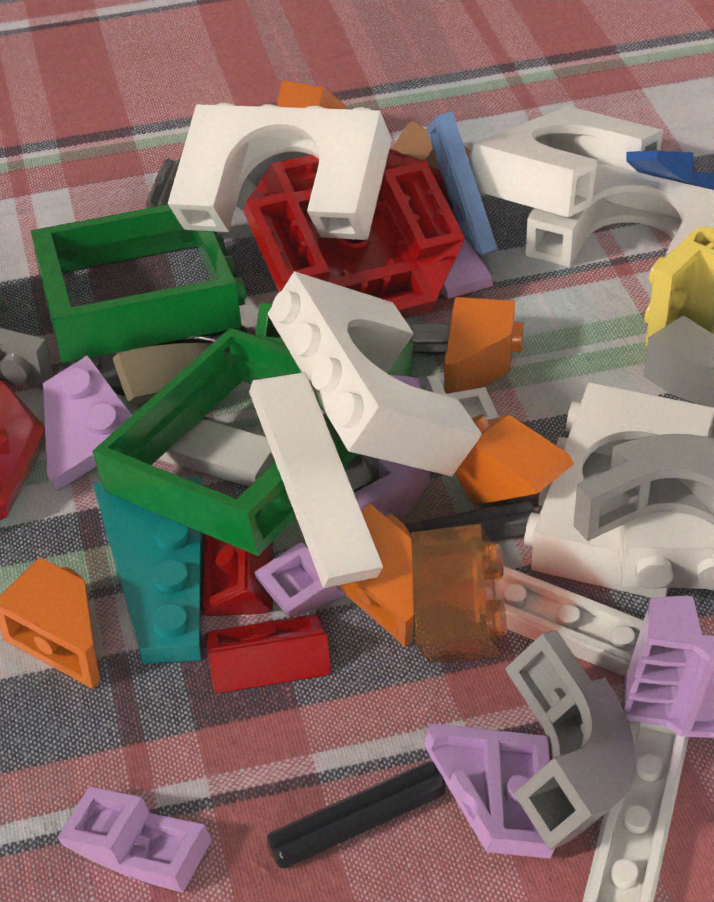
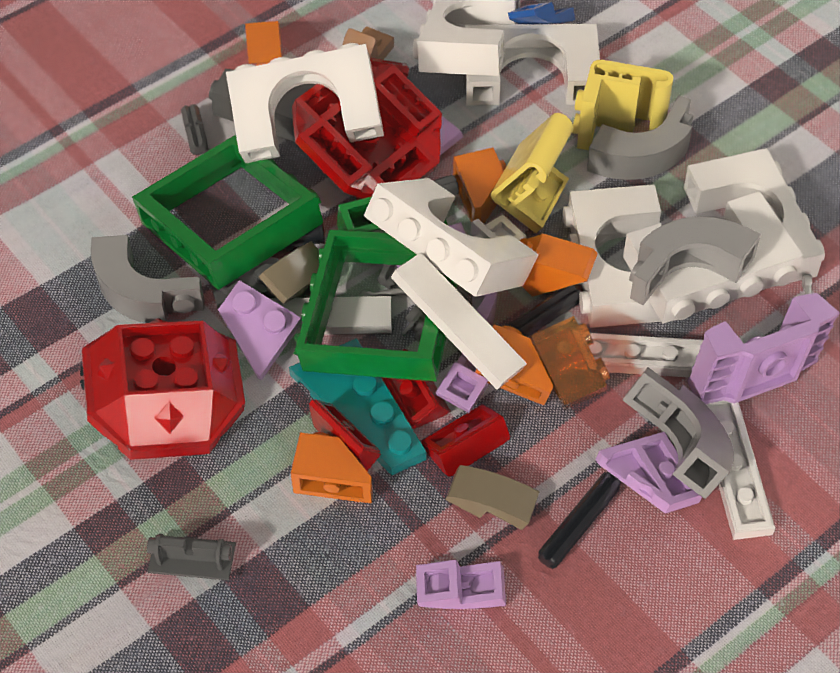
camera: 25 degrees left, 10 degrees up
medium blue tile [426,111,498,258] -> none
none -> red slope [309,399,381,472]
none -> dark tan slope [445,465,539,530]
none -> light yellow piece [491,113,573,233]

